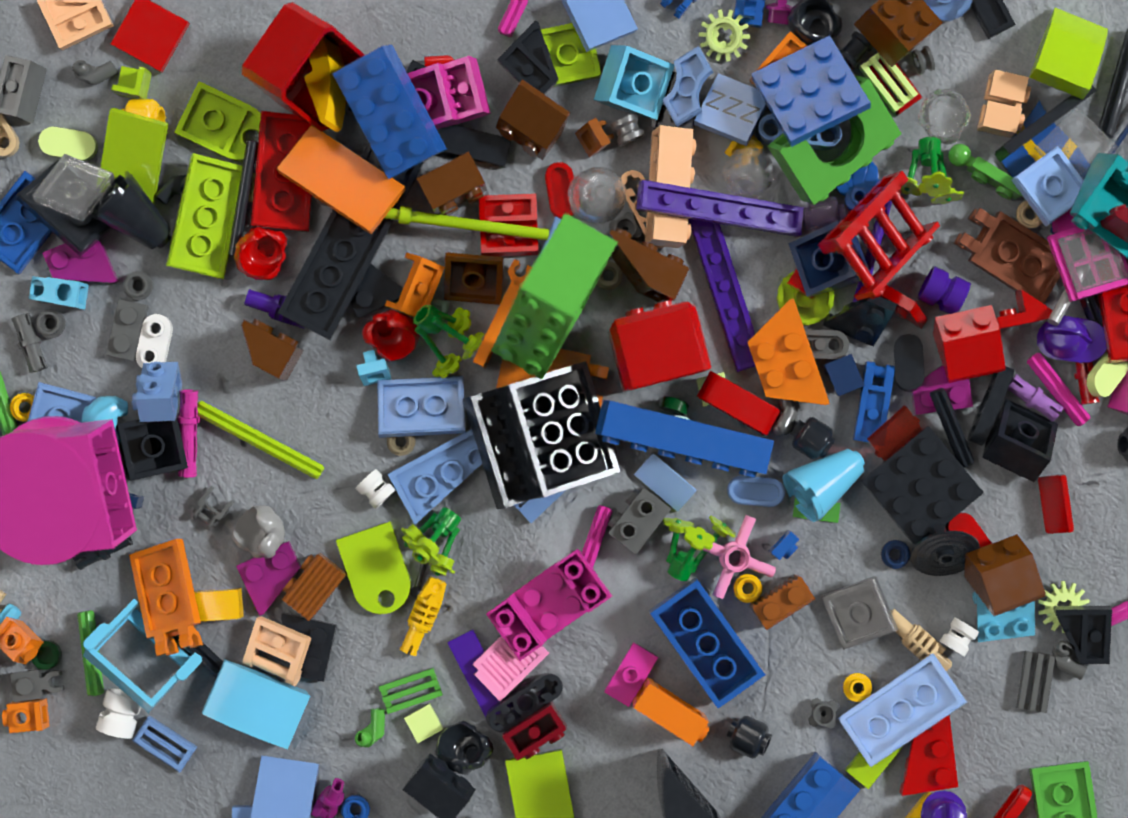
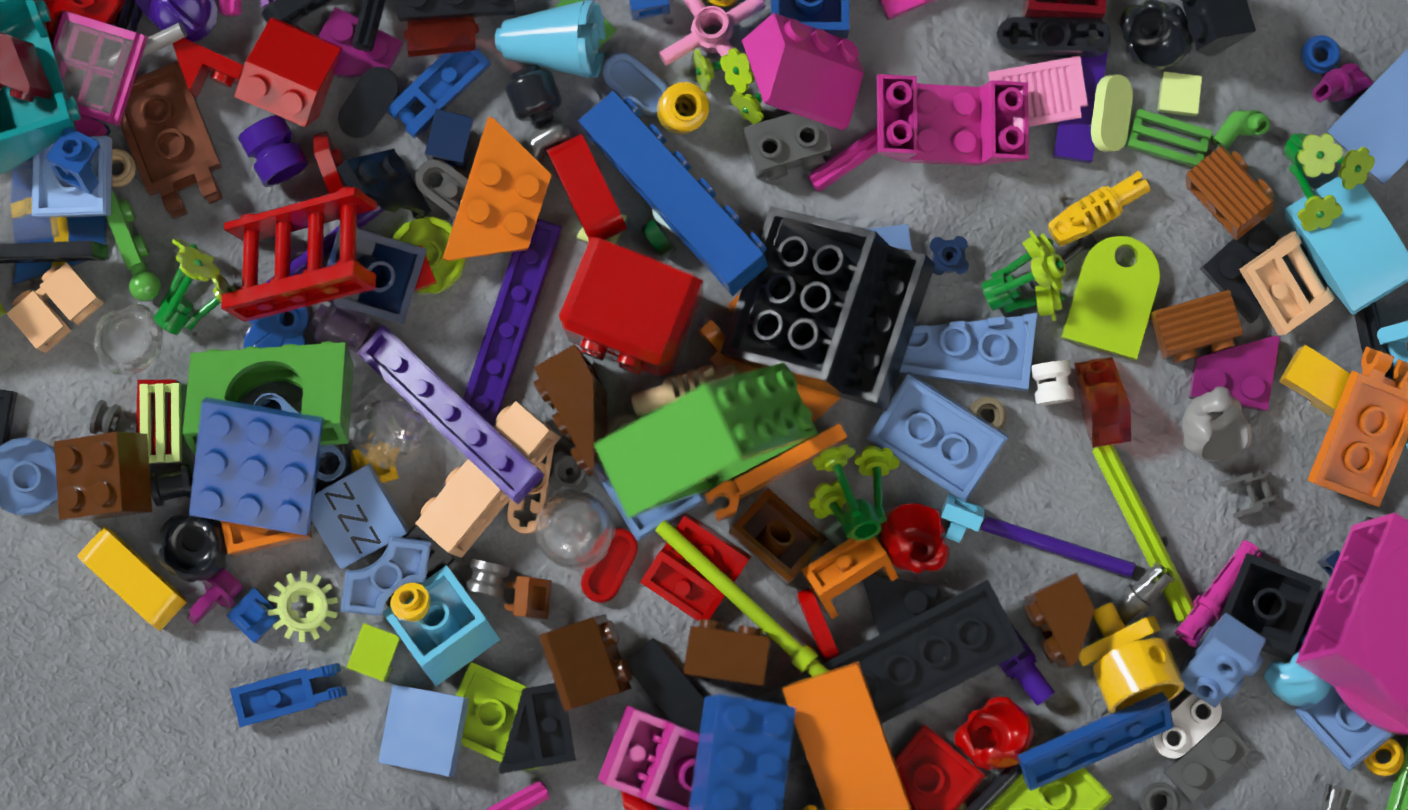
camera: 145 degrees left, 5 degrees down
light blue slope [634,453,697,512] -> none
none -> blue bracket [45,127,100,195]
none -> lime panel [346,623,400,682]
none -> yellow plate [391,583,430,622]
none -> tan hinge [632,363,739,416]
none -> yellow head [656,82,710,135]
none -> dark pink slope [742,13,864,130]
none -> red tile [796,587,839,662]
none -> dark blue plate [929,236,969,275]
none -> dark purple bar [980,515,1135,578]
none -> blue tile [1018,692,1174,791]
none -> clear red slope [1074,357,1131,448]
none -> yellow tile [1079,602,1161,666]
none -> yellowish green tile [1091,74,1133,152]
none -> yellow piece [1092,638,1184,714]
none -> dark grey pin [1114,562,1175,626]
none -> dark orange brick [1185,146,1274,241]
none -> lime plant [1284,133,1375,231]

